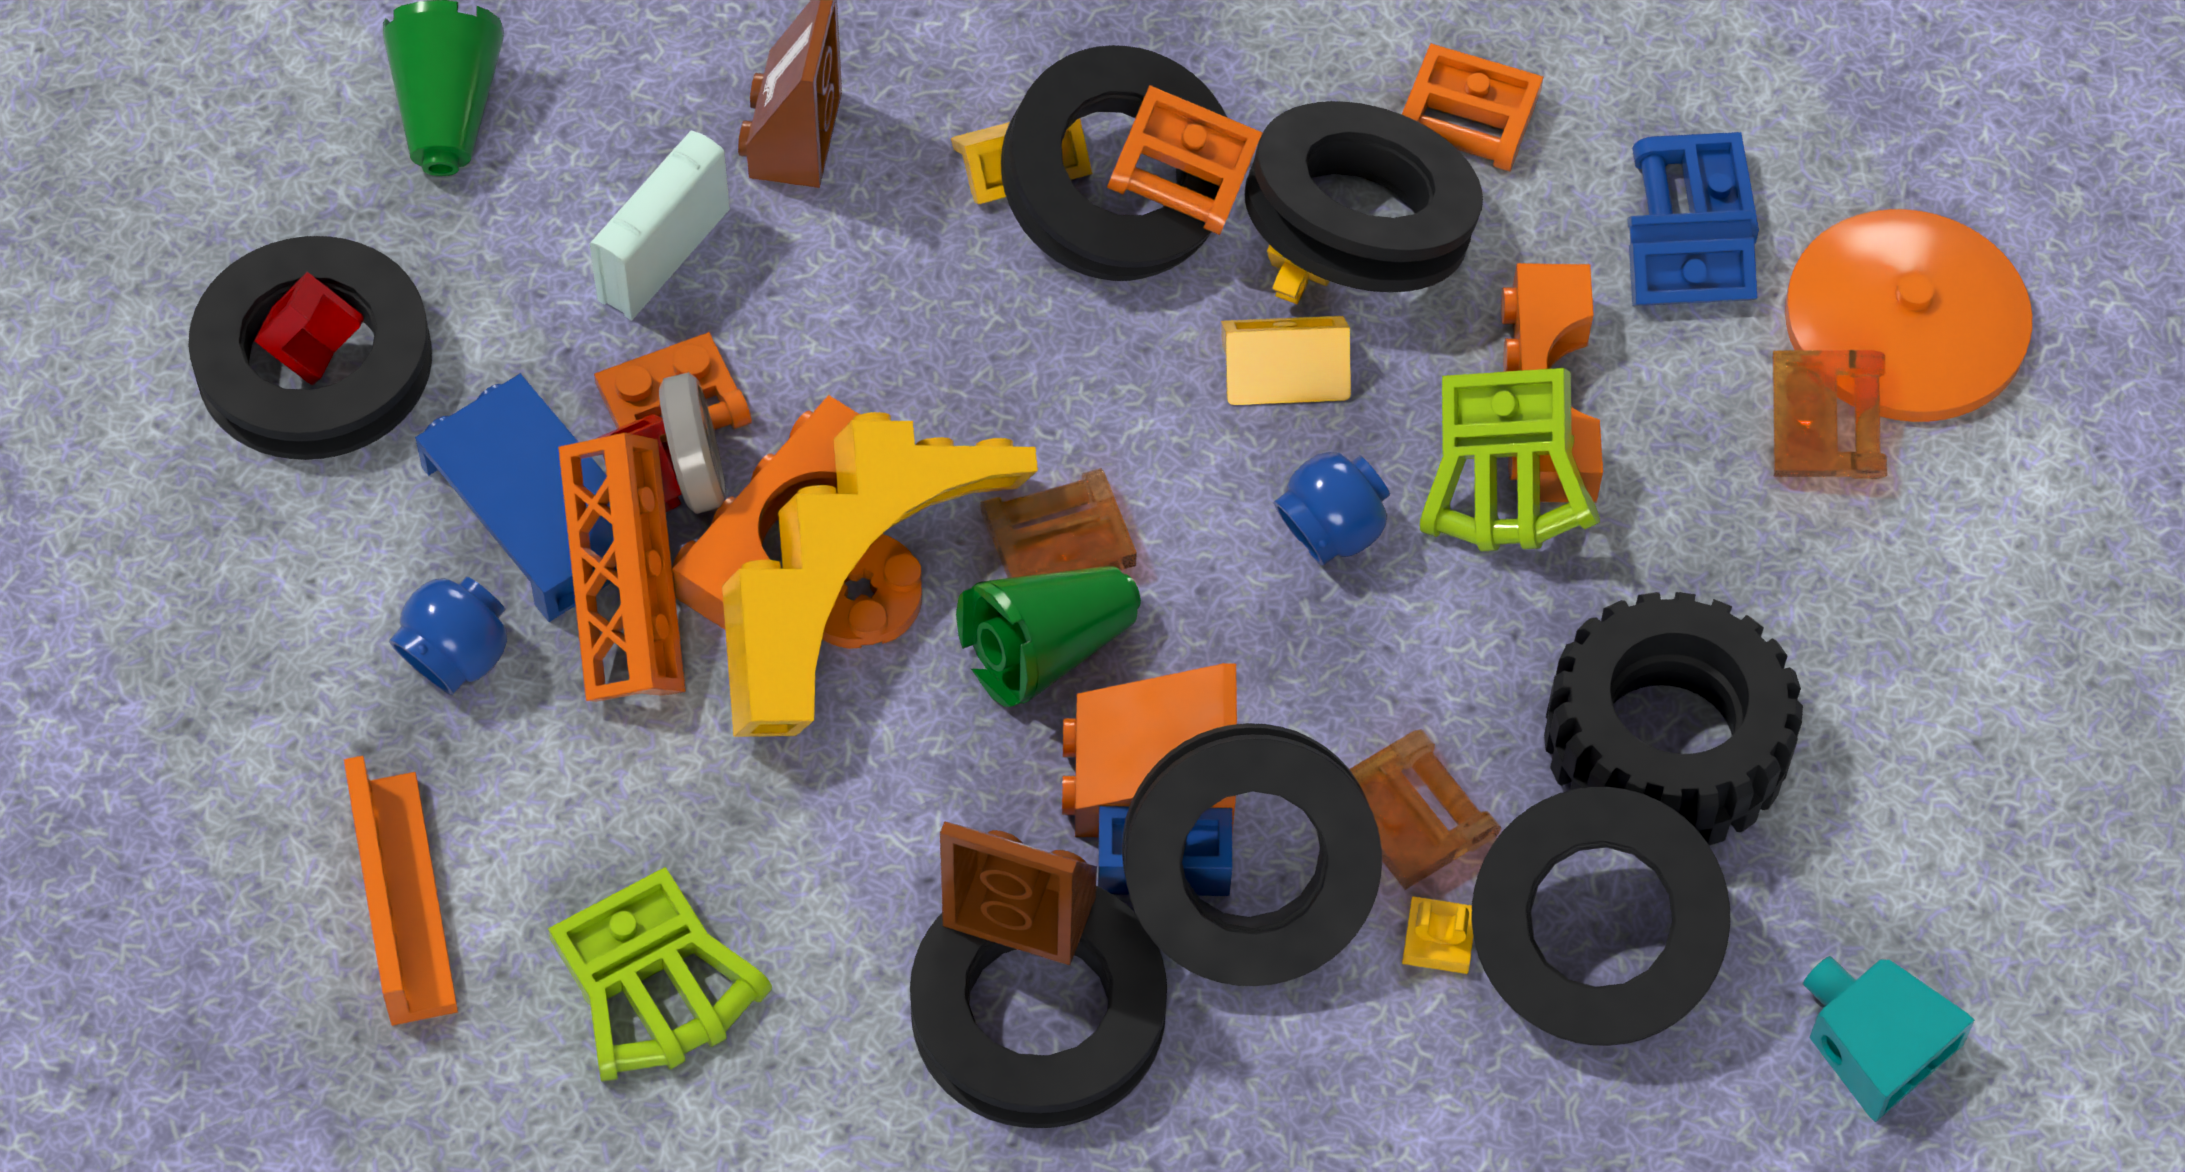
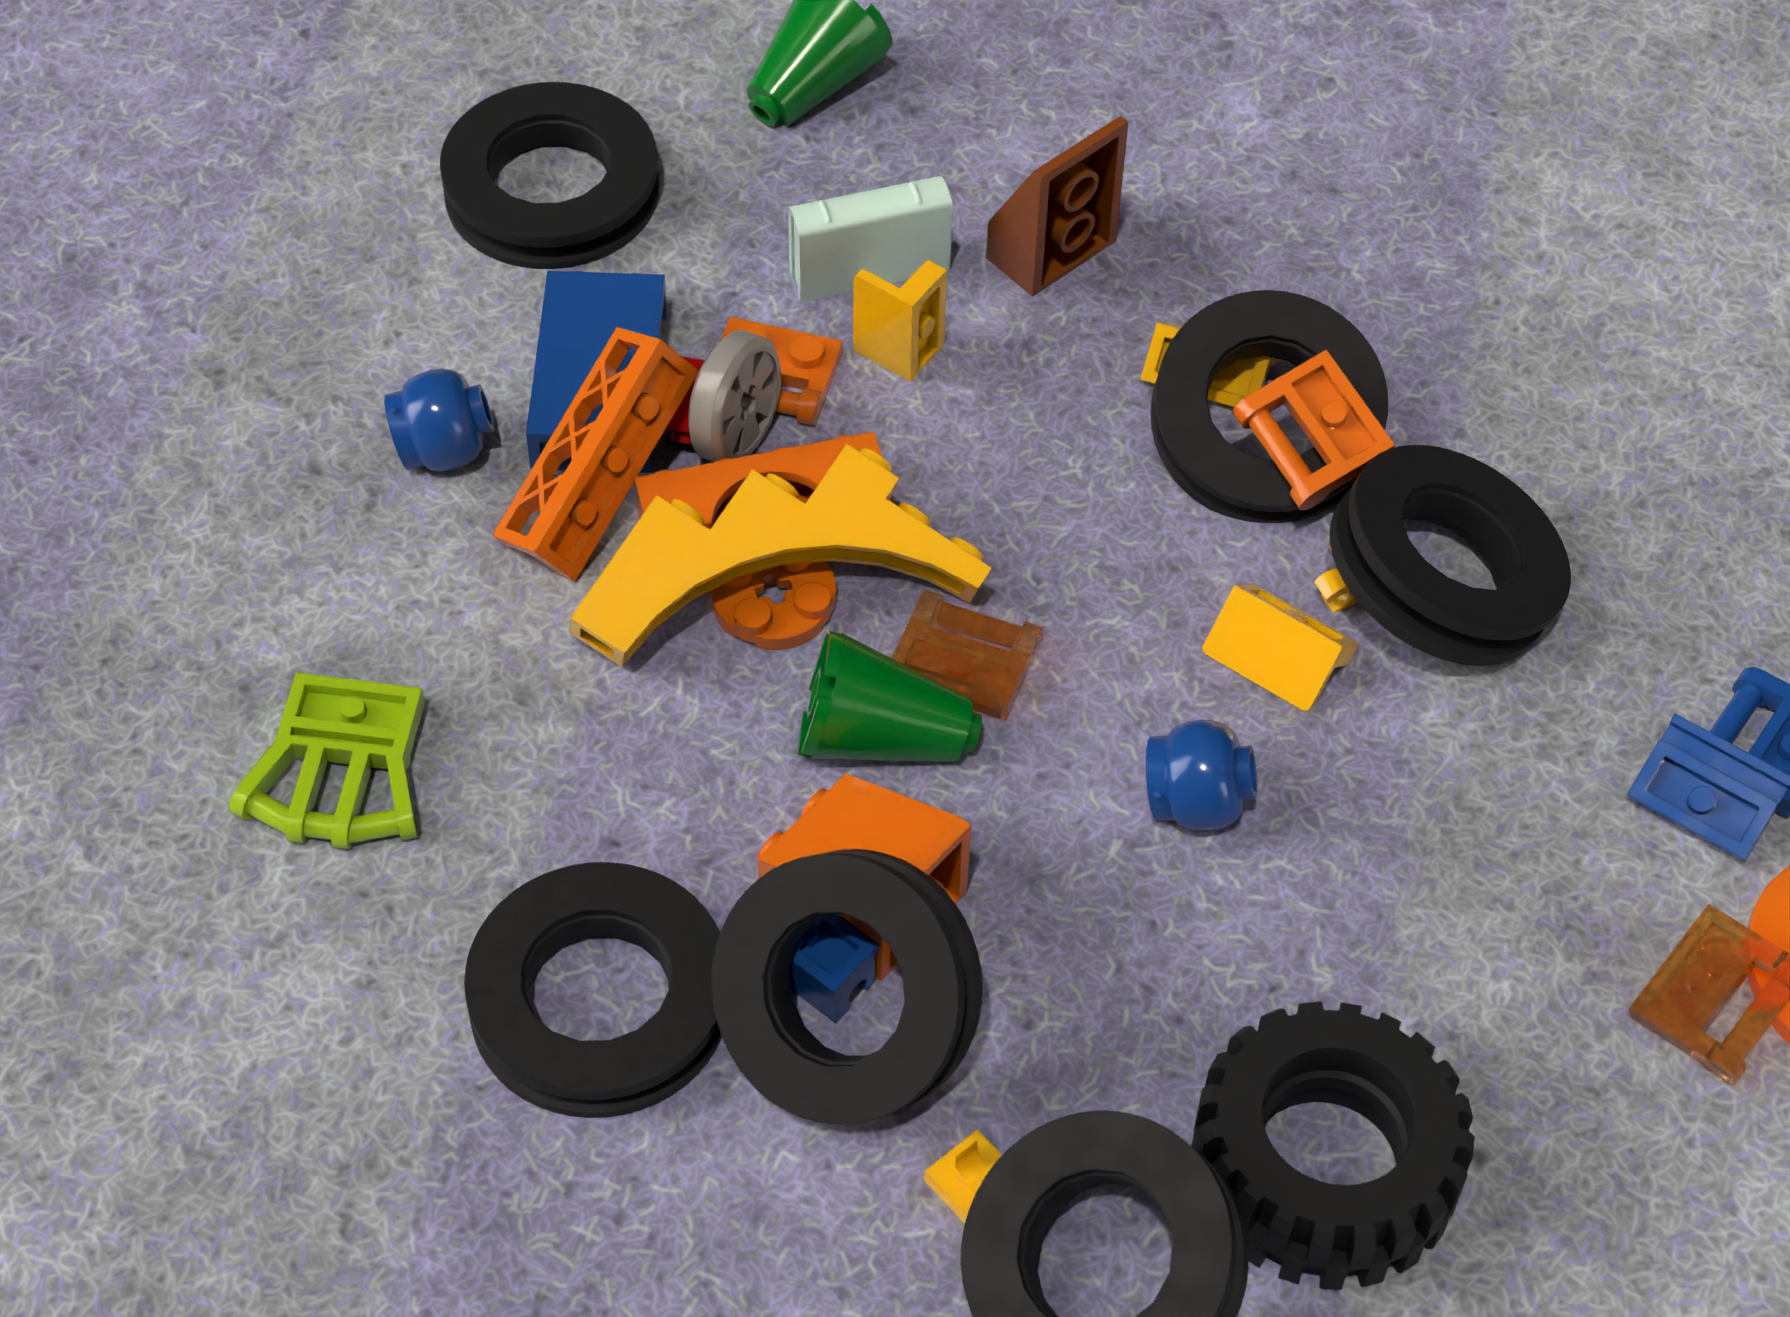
camera: 40 degrees right, 5 degrees down
red panel [254,272,364,385] -> none
orange fence [344,755,458,1026] -> none
dark orange slope [940,821,1097,965] -> none
clear orange plate [1350,729,1501,890] -> none
orange plate [1402,43,1544,172] -> none
lime plate [1419,368,1600,552] -> none
orange arch [1501,263,1603,503] -> none
none -> yellow panel [853,259,947,382]

